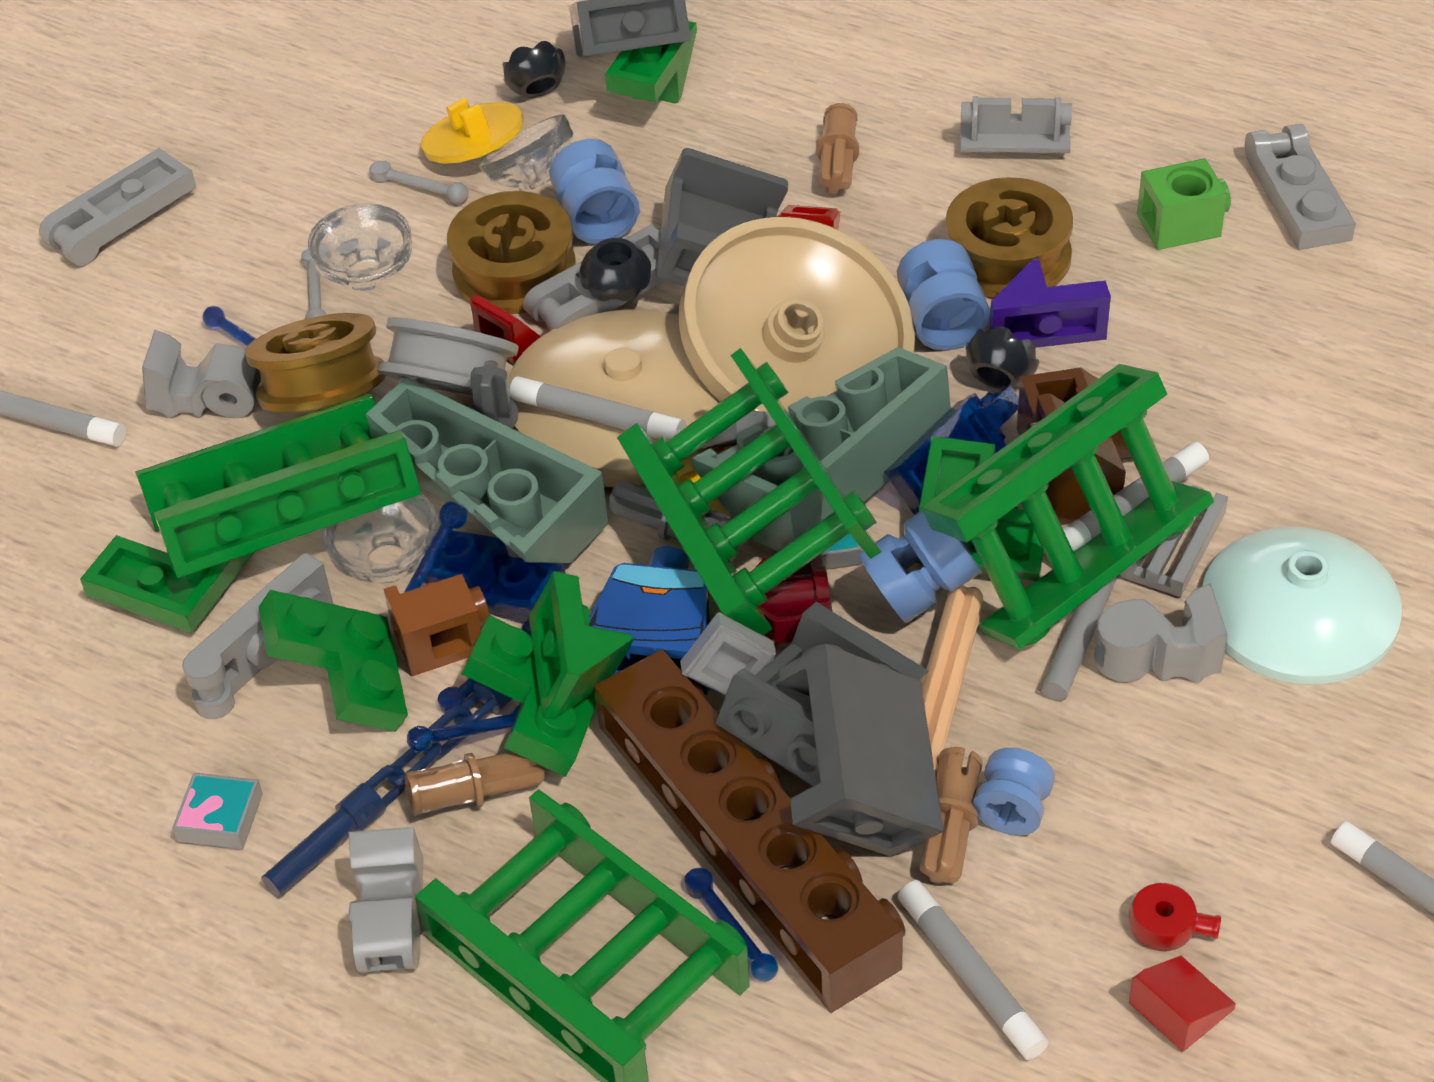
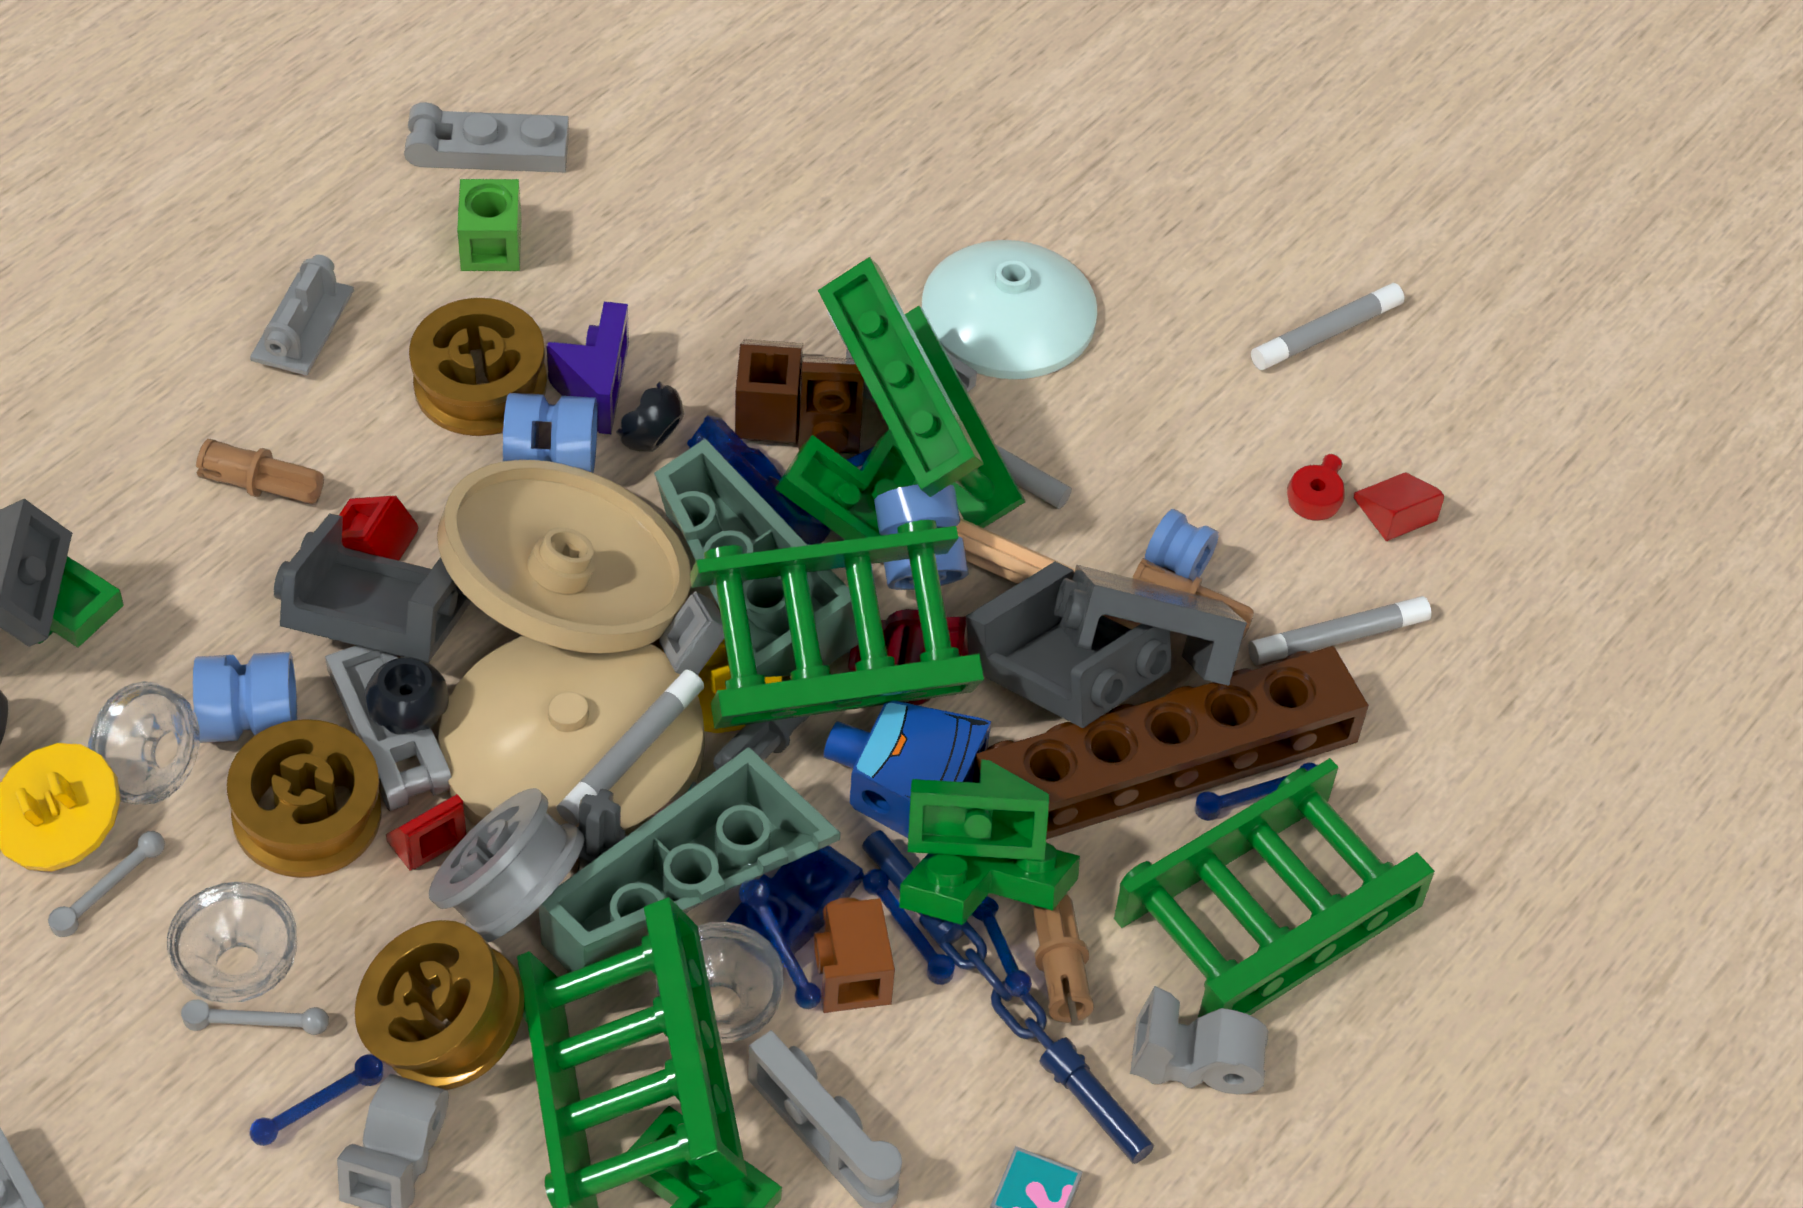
camera: 85 degrees left, 5 degrees up
green plate [258,589,408,732] -> none
light grey tile [680,612,776,696] -> none
light grey leg [1094,584,1228,683] -> none

